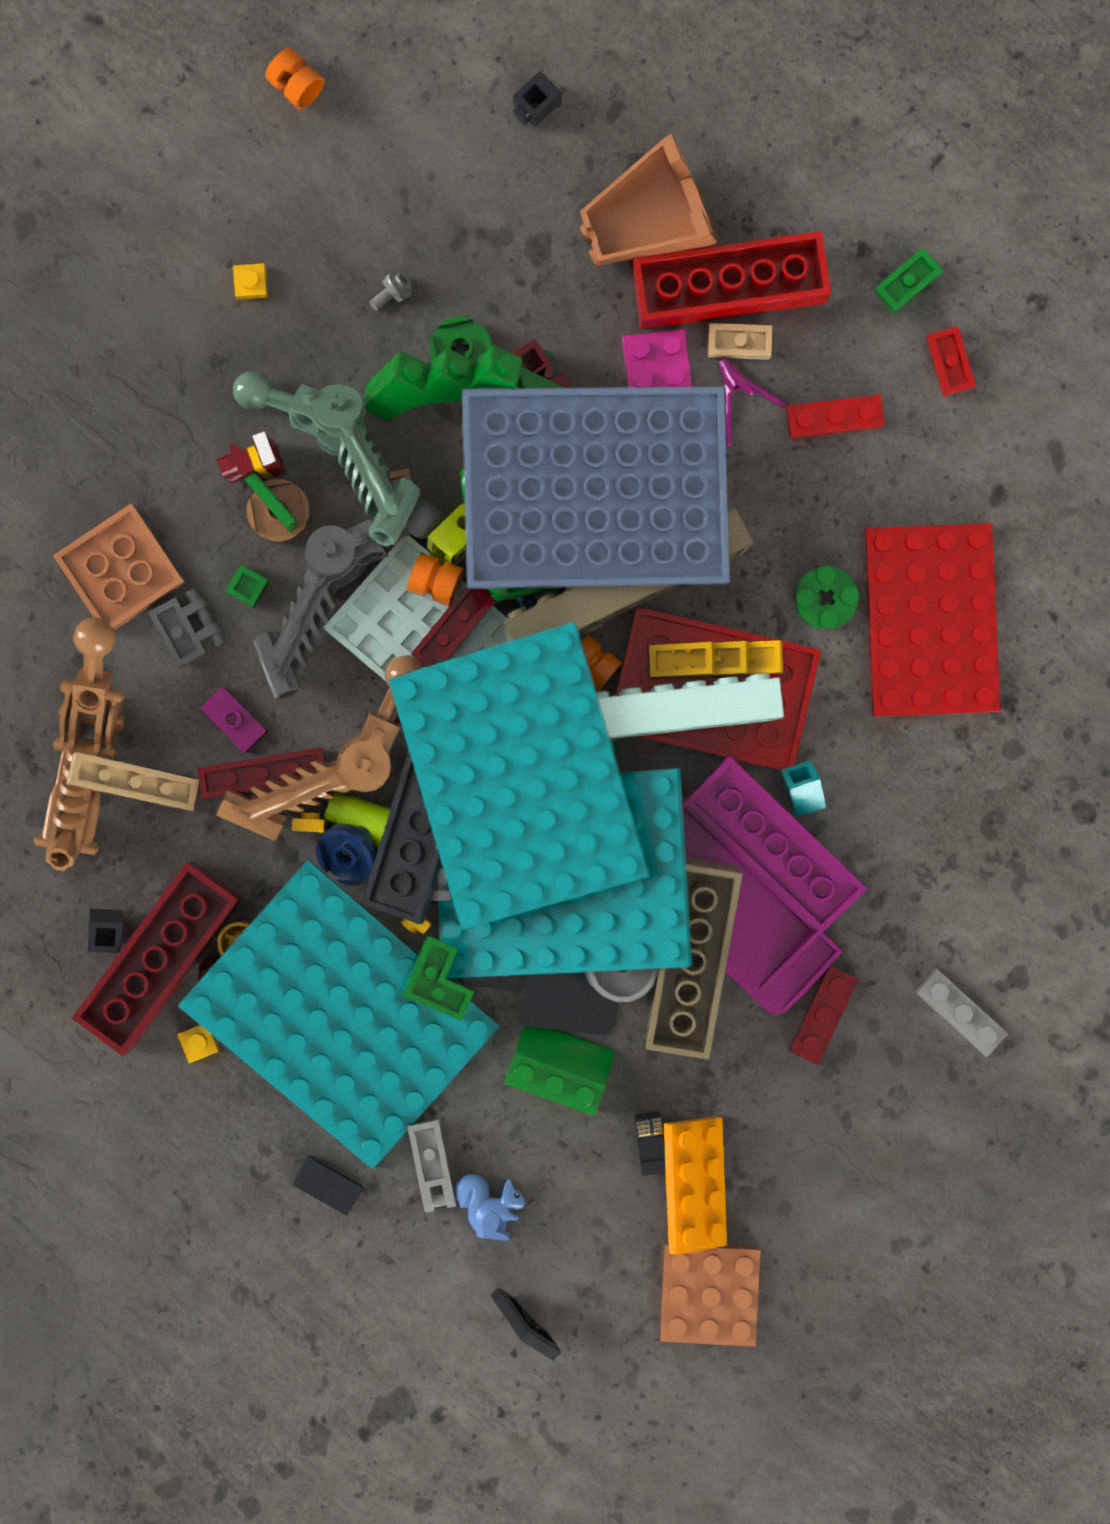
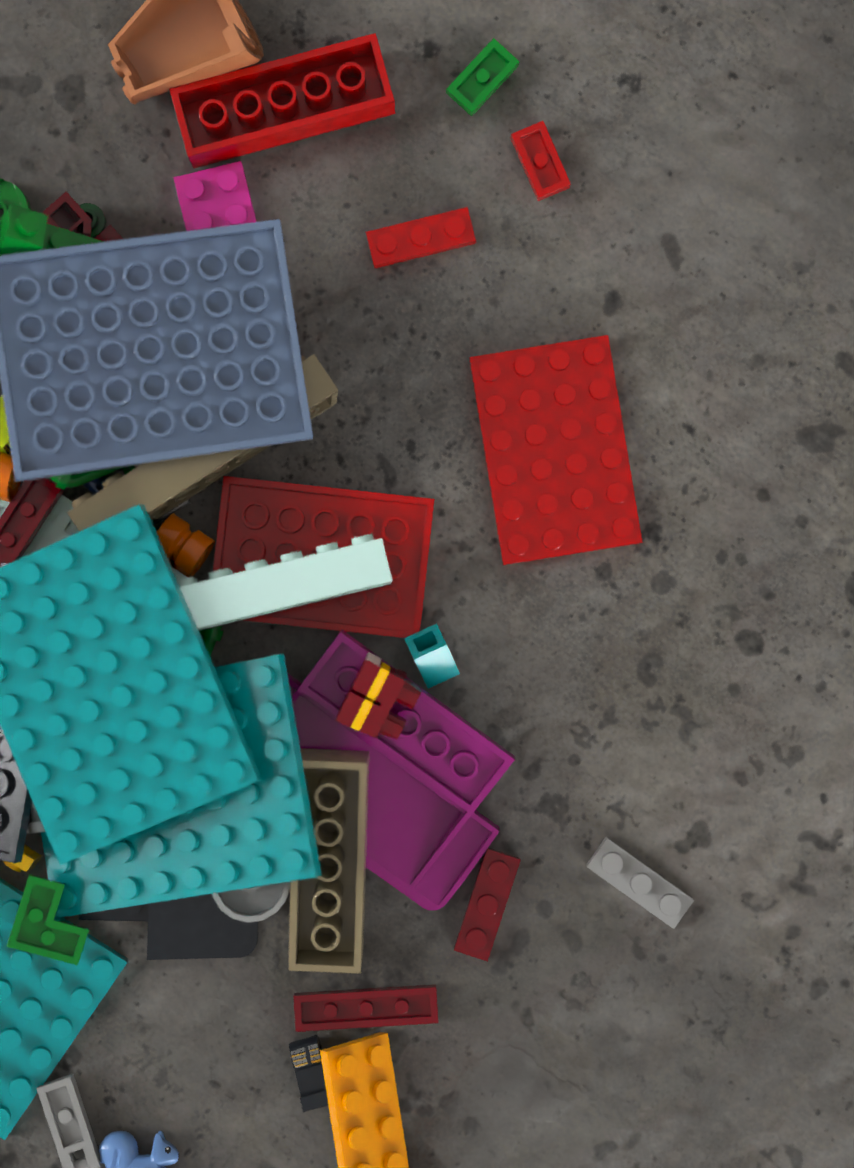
camera: 10 degrees left, 0 degrees up
green slope [504,1026,615,1116] -> none
yellow slope [649,640,783,677] -> none
tan plate [708,323,772,360] -> none
magenta plant [718,358,787,447] -> none
green plate [795,565,859,629] -> none
none -> dark red plate [293,984,438,1032]
none -> dark red hips [335,652,421,739]

